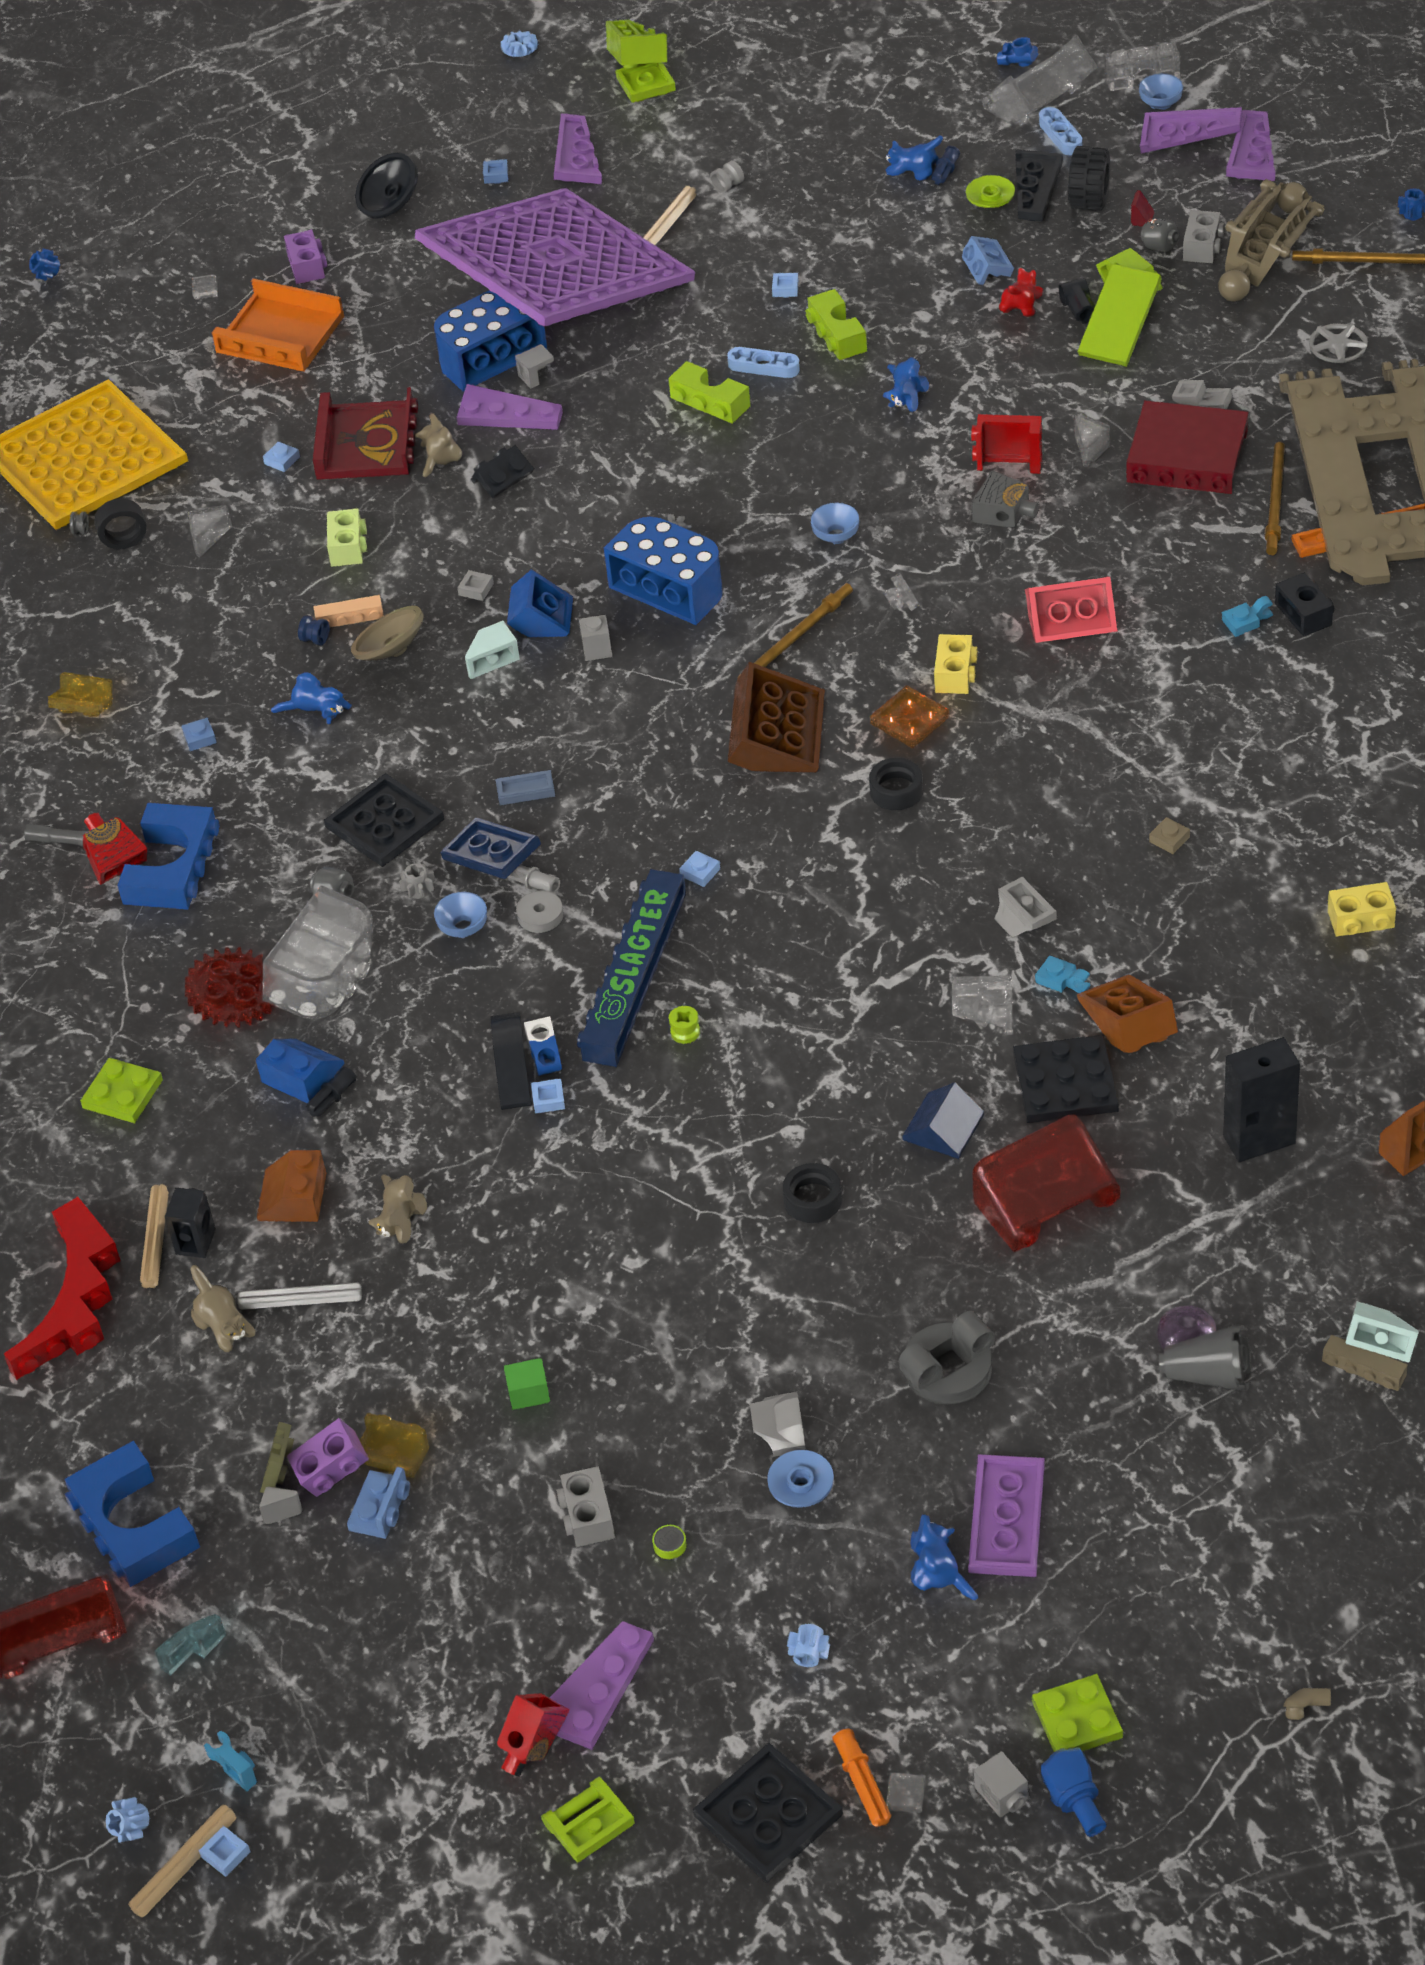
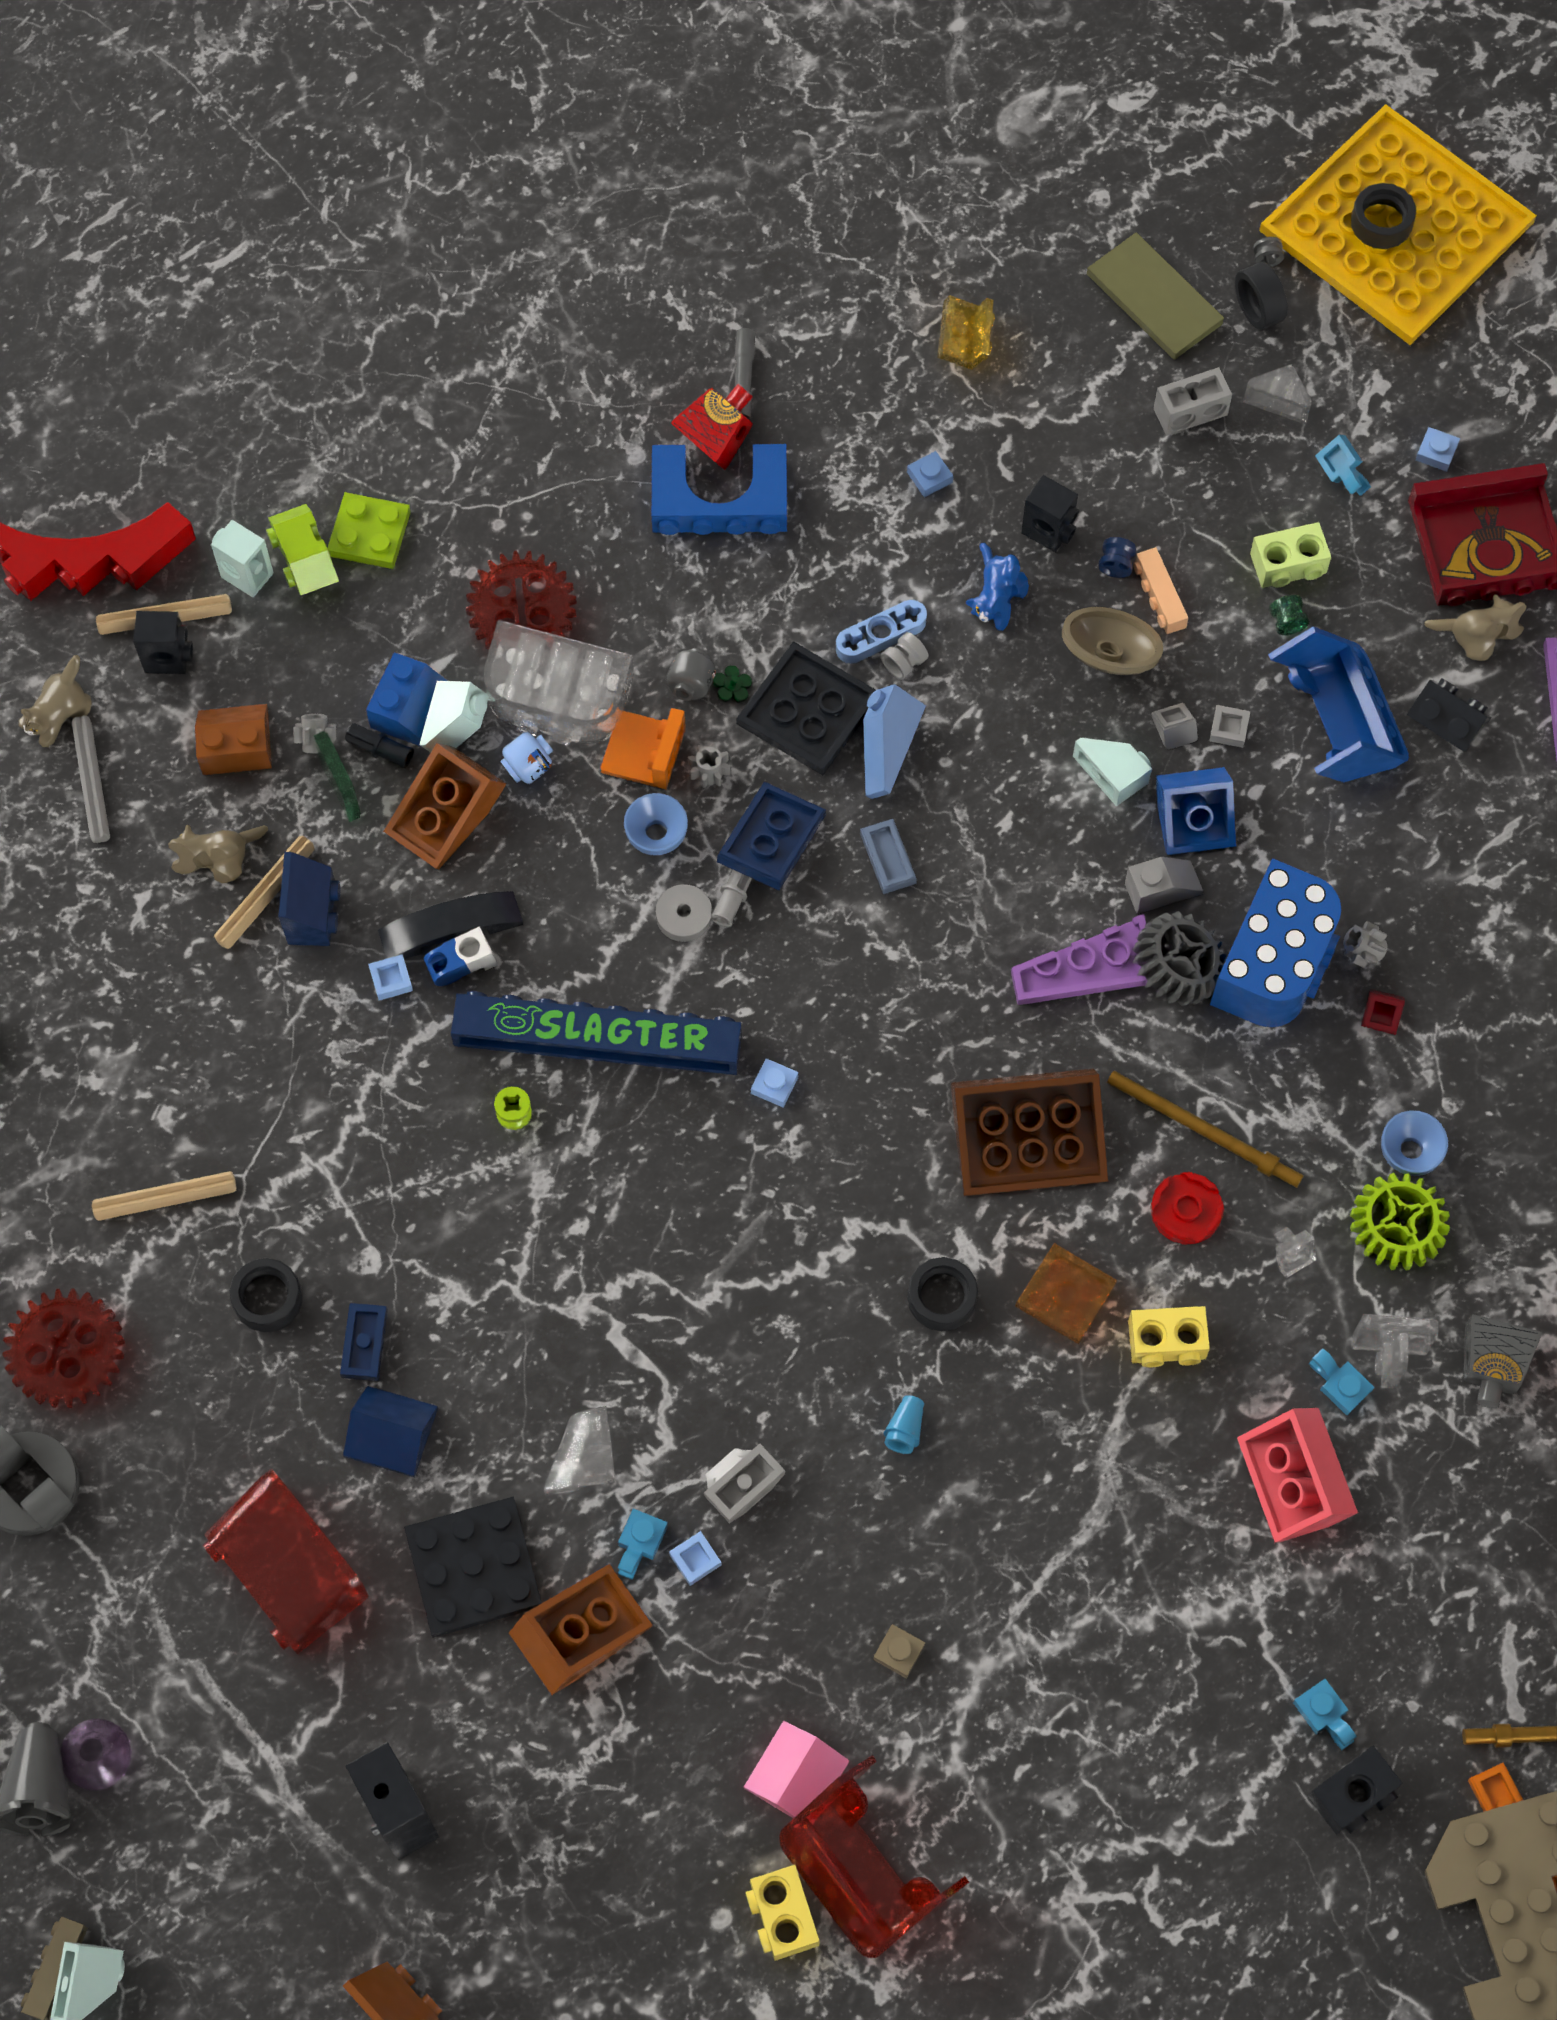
camera: 75 degrees right, 20 degrees up
none -> clear red gear [2,1288,125,1408]
none -> tan axle [92,1171,236,1220]
none -> light aqua brick [211,520,274,597]
none -> tan axle [214,836,315,949]
none -> lime brick [266,504,339,595]
none -> dark blue slope [279,852,341,946]
none -> light grey gear [293,714,336,753]
none -> clear green tile [313,731,361,822]
none -> dark blue plate [340,1303,388,1381]
none -> dark orange slope [383,743,507,869]
none -> light aqua slope [419,681,489,752]
none -> light blue head [500,732,553,784]
none -> orange bracket [601,708,686,790]
none -> light blue plate [669,1531,722,1586]
none -> dark green plant [713,666,752,702]
none -> bright pink slope [744,1721,850,1828]
none -> clear red windscreen [779,1755,970,1958]
none -> light blue beam [836,600,927,664]
none -> medium blue slope [863,684,926,799]
none -> light grey wheel [880,632,929,680]
none -> dark azure cone [884,1395,924,1454]
none -> medium lavender wing [1011,914,1147,1005]
none -> black brick [1021,475,1079,553]
none -> olive tile [1087,232,1224,360]
none -> dark grey gear [1132,911,1227,1007]
none -> red tile [1150,1172,1224,1245]
none -> light grey slope [1152,703,1198,750]
none -> light grey brick [1154,367,1232,436]
none -> blue windscreen [1268,626,1409,782]
none -> clear green wheel [1269,595,1310,636]
none -> dark azure plate [1309,1348,1375,1415]
none -> dark azure plate [1315,434,1371,496]
none -> lime gear [1350,1172,1450,1271]
none -> black tyre [1351,183,1416,249]
none -> clear bracket [1352,1314,1439,1388]
none -> dark red slope [1361,989,1405,1035]

